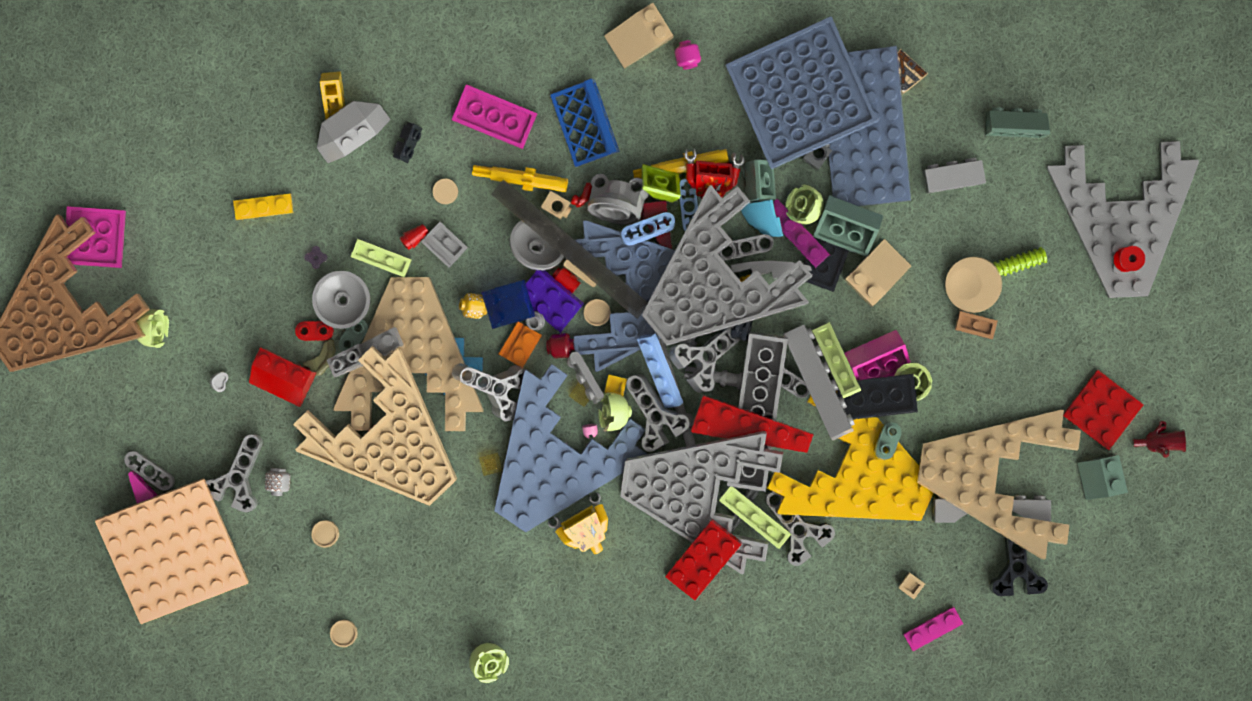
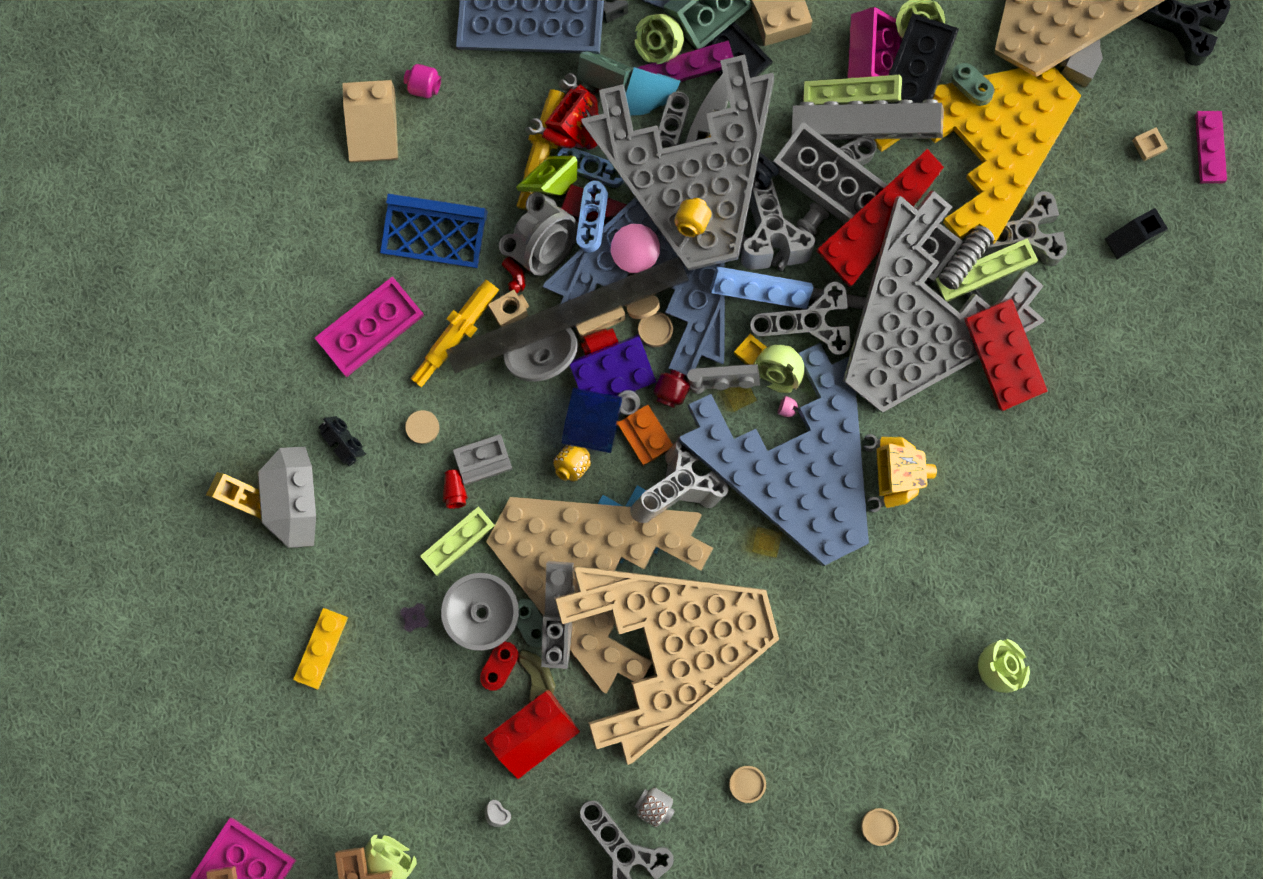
camera: 60 degrees left, 10 degrees down
none -> bright pink dish [611,224,660,273]
none -> tan piece [627,295,660,319]
none -> yellow head [674,198,711,237]
none -> light grey piece [939,226,994,290]
none -> black slope [1105,208,1168,260]

